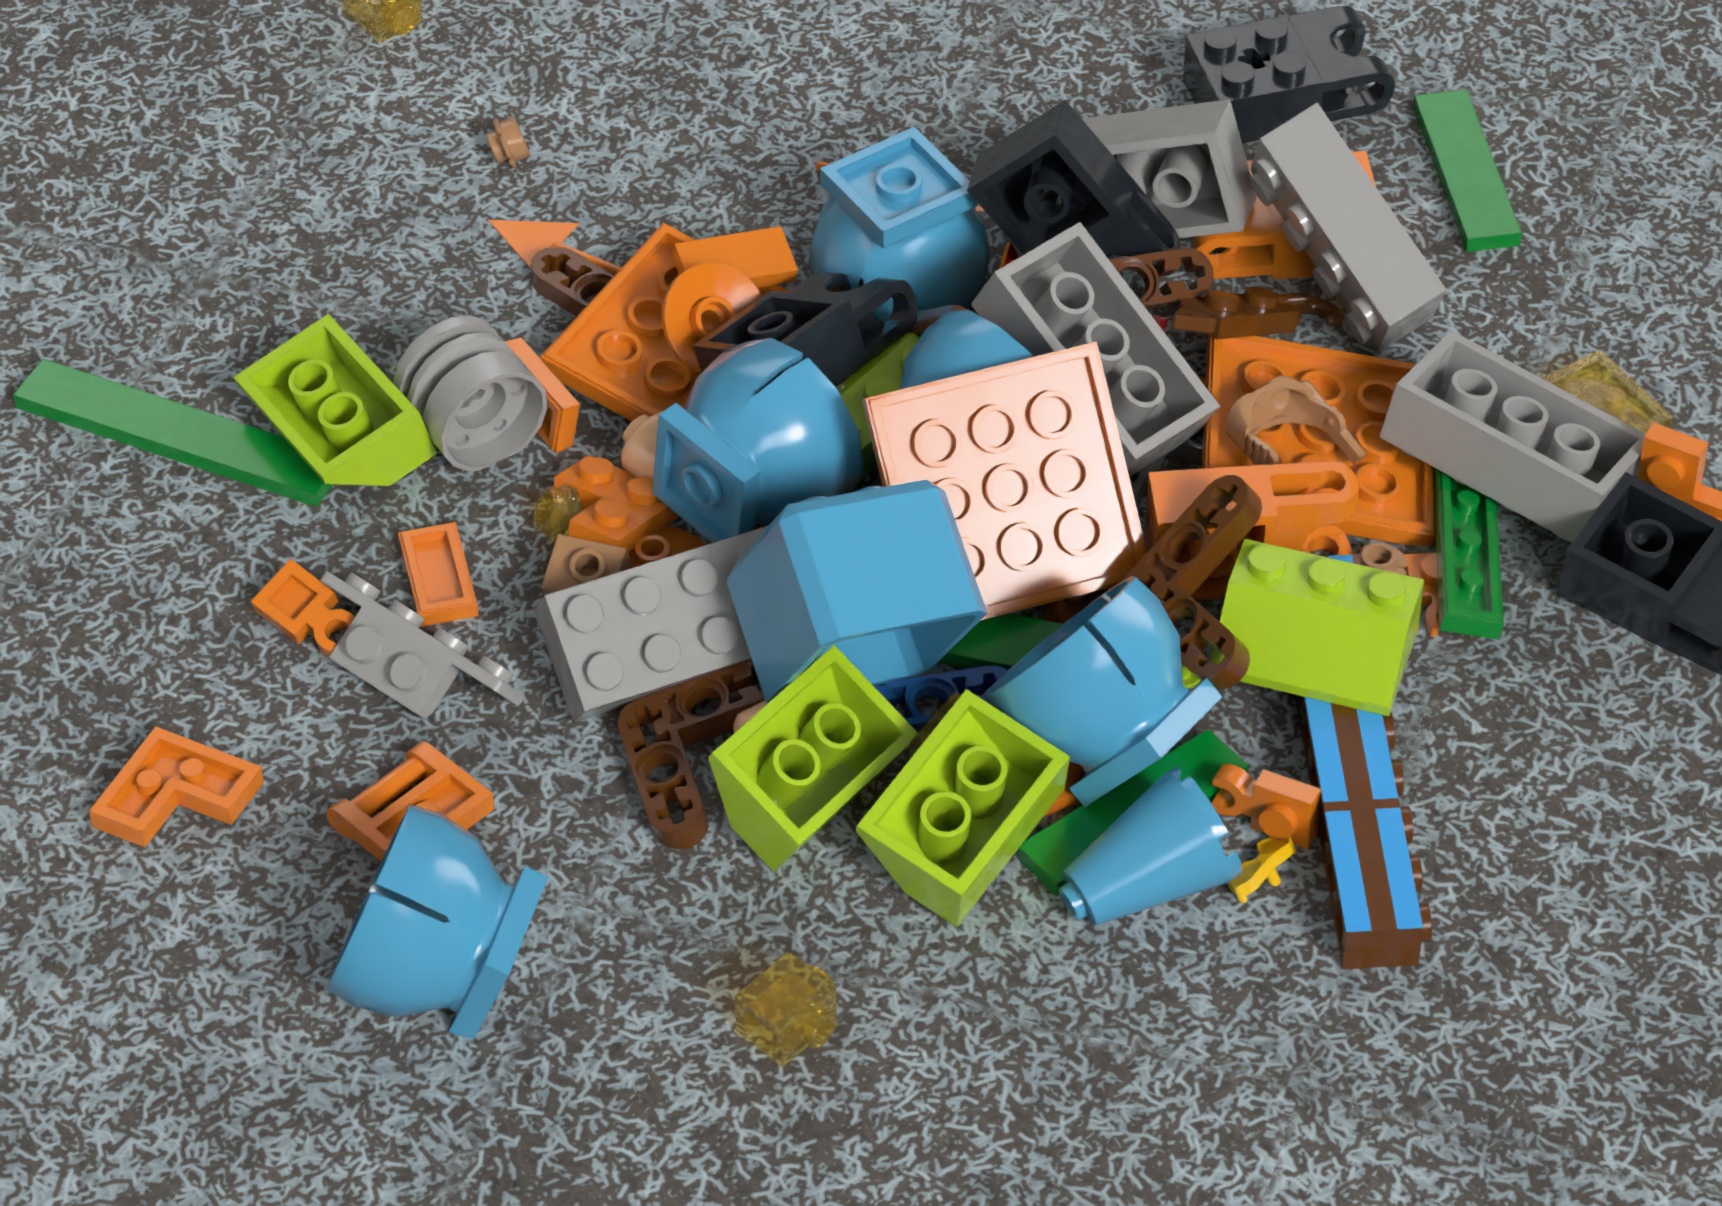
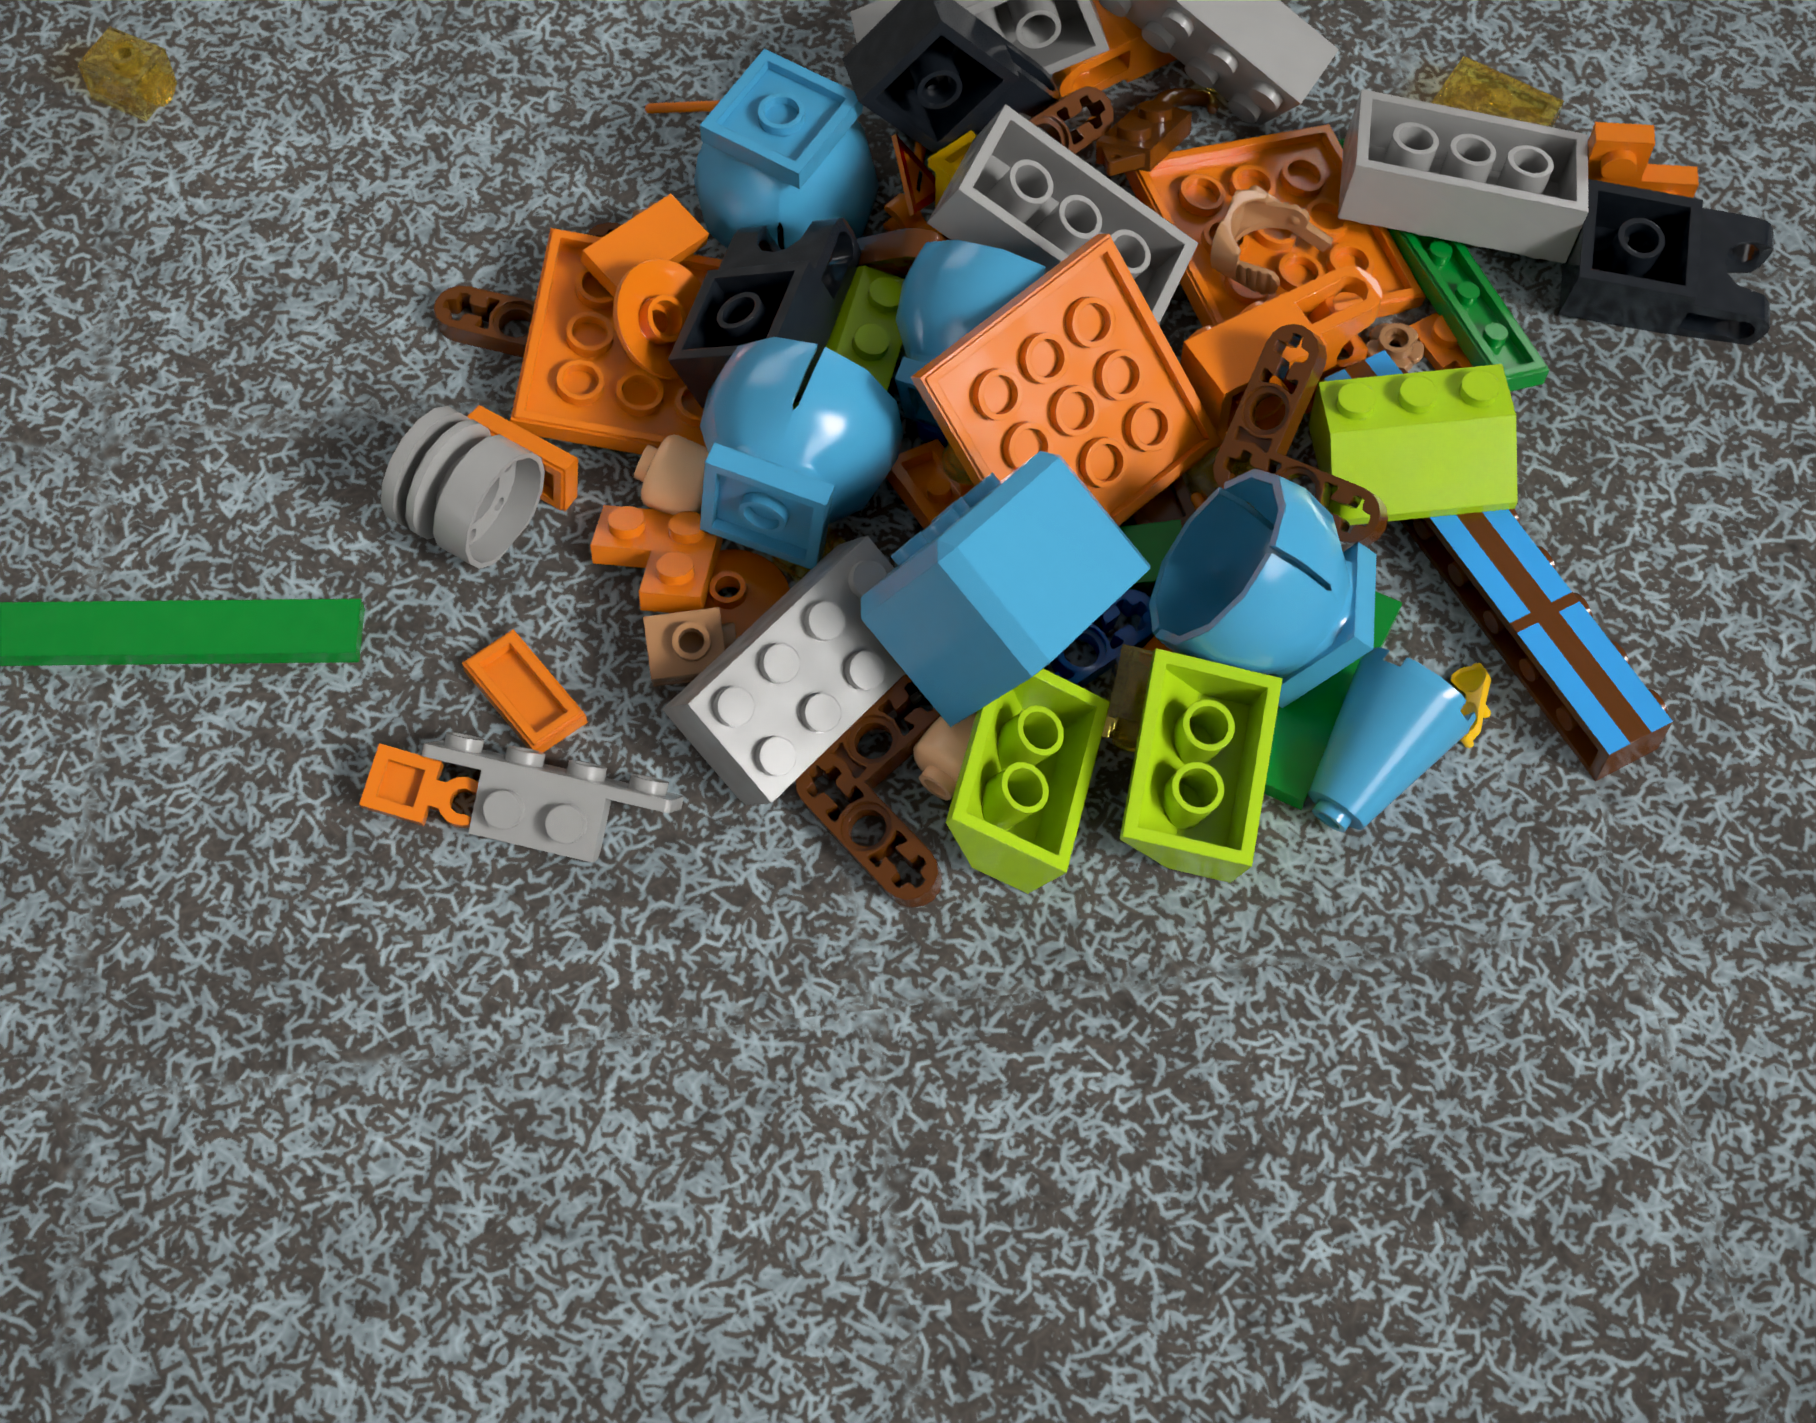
camera: 25 degrees left, 15 degrees up
orange plate [89,726,264,848] -> none
lime slope [233,314,437,486] -> none
orange plate [326,741,495,862] -> none
dark azure plate [326,804,548,1039] -> none
medium nougat plate [486,116,531,168] -> none
orange piece [488,220,622,276] -> none
clear yellow plate [533,484,584,543] -> none
clear yellow brick [735,951,837,1068] -> none
orange plate [1211,764,1321,850] -> none

